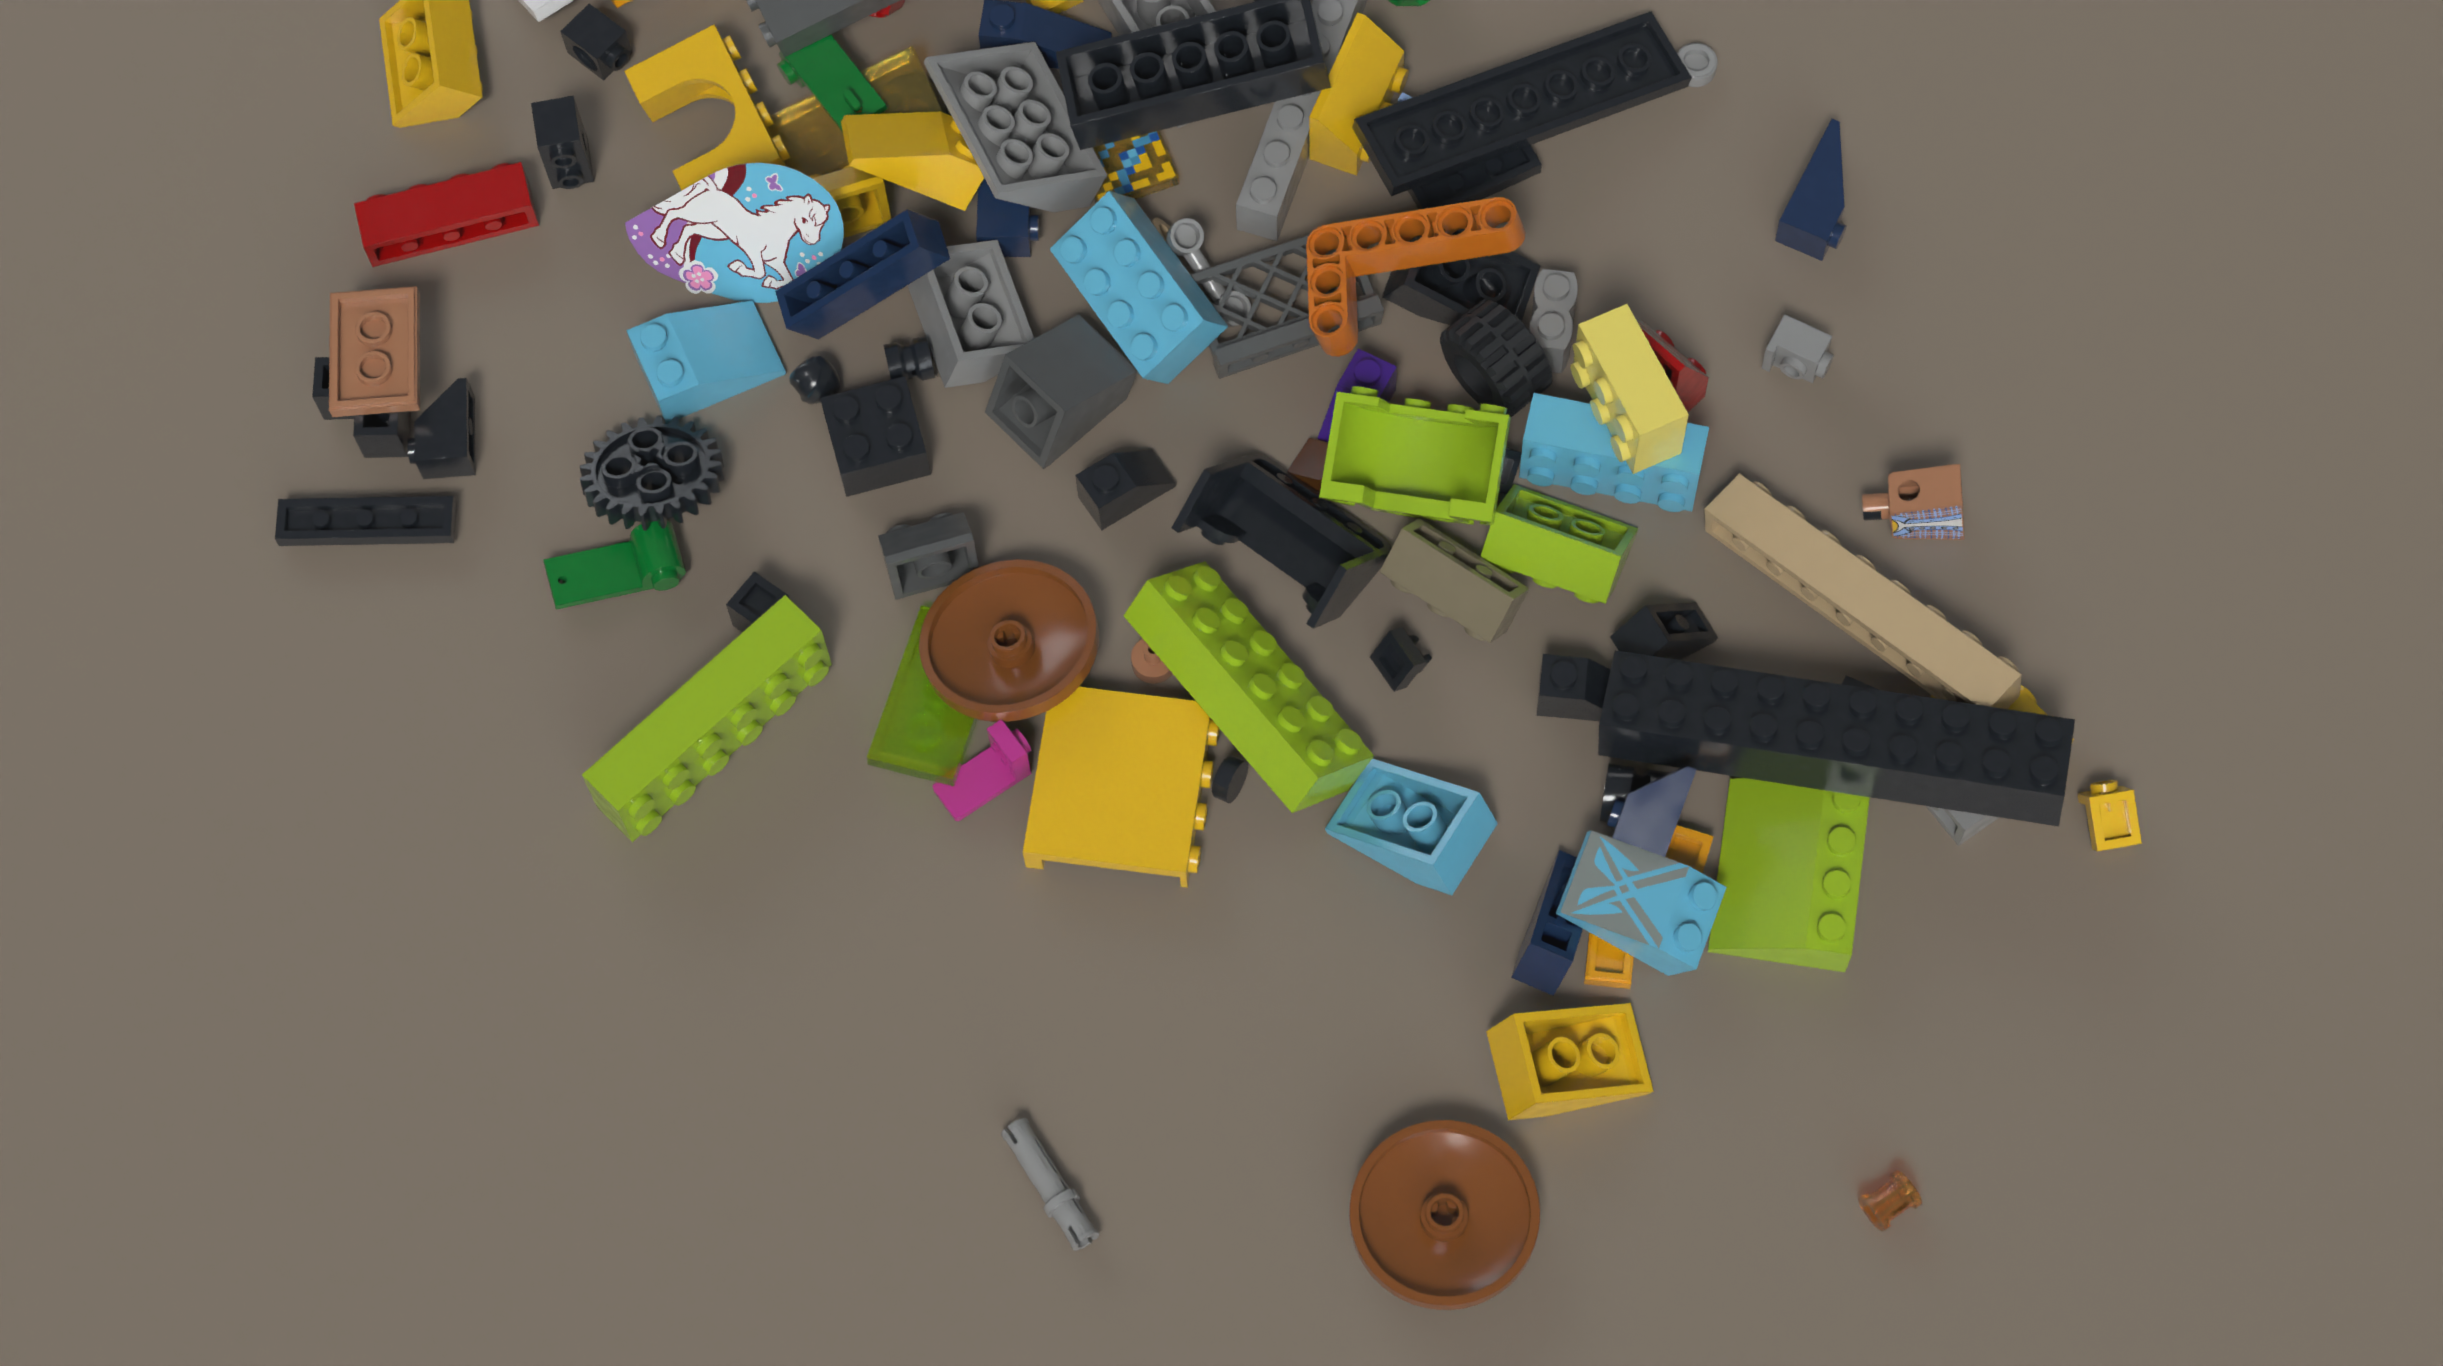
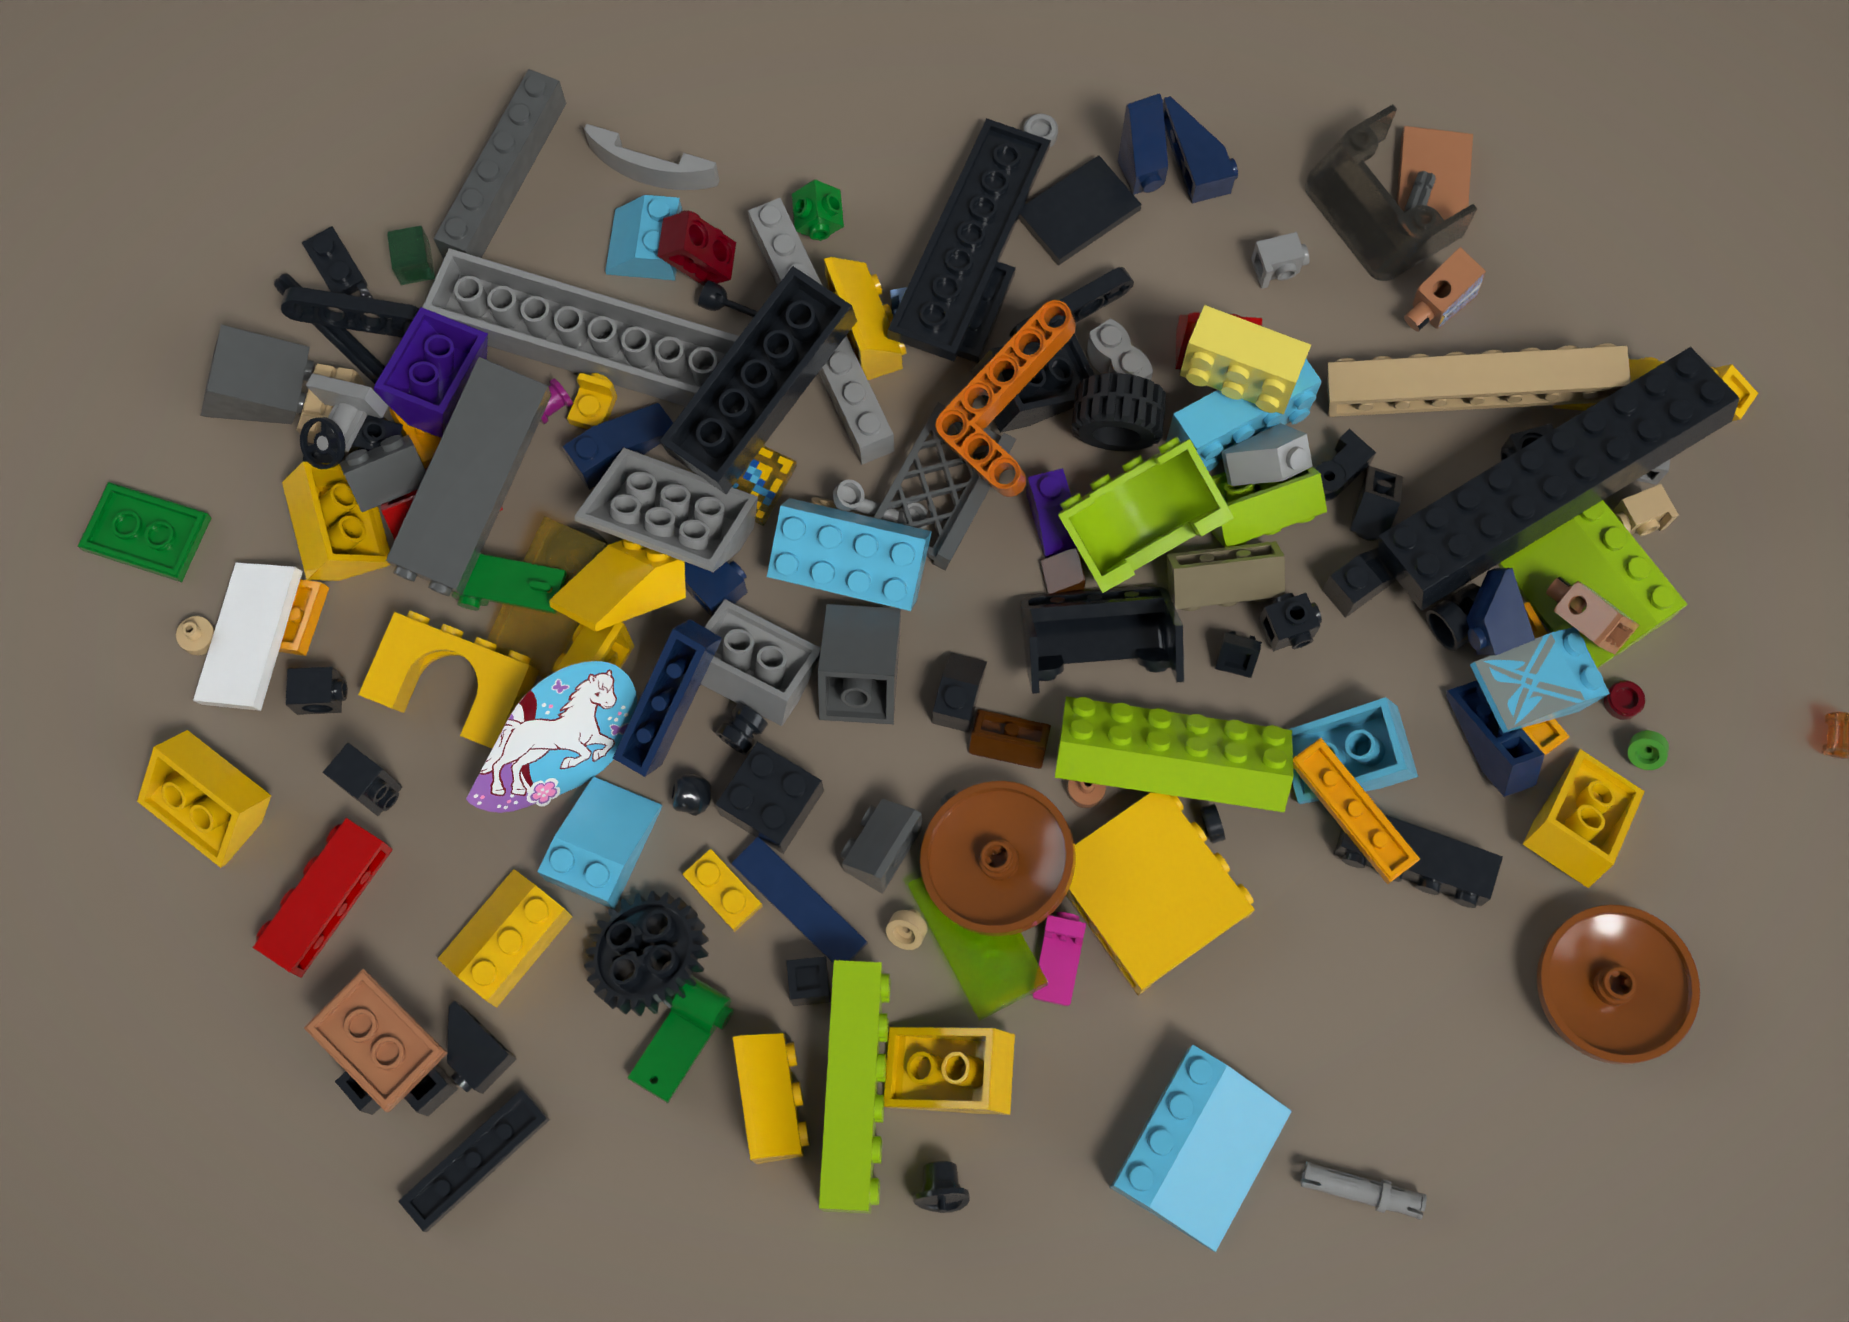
camera: 45 degrees left, 5 degrees up
none -> yellow slope [438,869,573,1008]
none -> yellow plate [682,849,763,932]
none -> dark blue tile [731,837,868,964]
none -> yellow slope [733,1033,810,1164]
none -> yellow slope [884,1027,1015,1115]
none -> tan tile [886,909,927,950]
none -> black piece [913,1161,970,1213]
none -> reddish brown slope [969,709,1051,769]
none -> black beam [1009,267,1134,338]
none -> black tile [1019,155,1142,266]
none -> medium azure slope [1110,1045,1292,1252]
none -> dark blue slope [1117,93,1168,195]
none -> light grey slope [1221,423,1313,486]
none -> black brick [1259,593,1322,652]
none -> light orange tile [1293,738,1420,884]
none -> clear smoke windscreen [1305,104,1477,281]
none -> black leg [1316,428,1376,501]
none -> black brick [1334,814,1503,908]
none -> nougat tile [1395,126,1473,231]
none -> dark grey axle [1398,171,1436,236]
none -> nougat torso [1546,576,1640,654]
none -> dark red tile [1604,680,1645,720]
none -> tan brick [1612,484,1679,537]
none -> bright green tile [1628,730,1669,770]

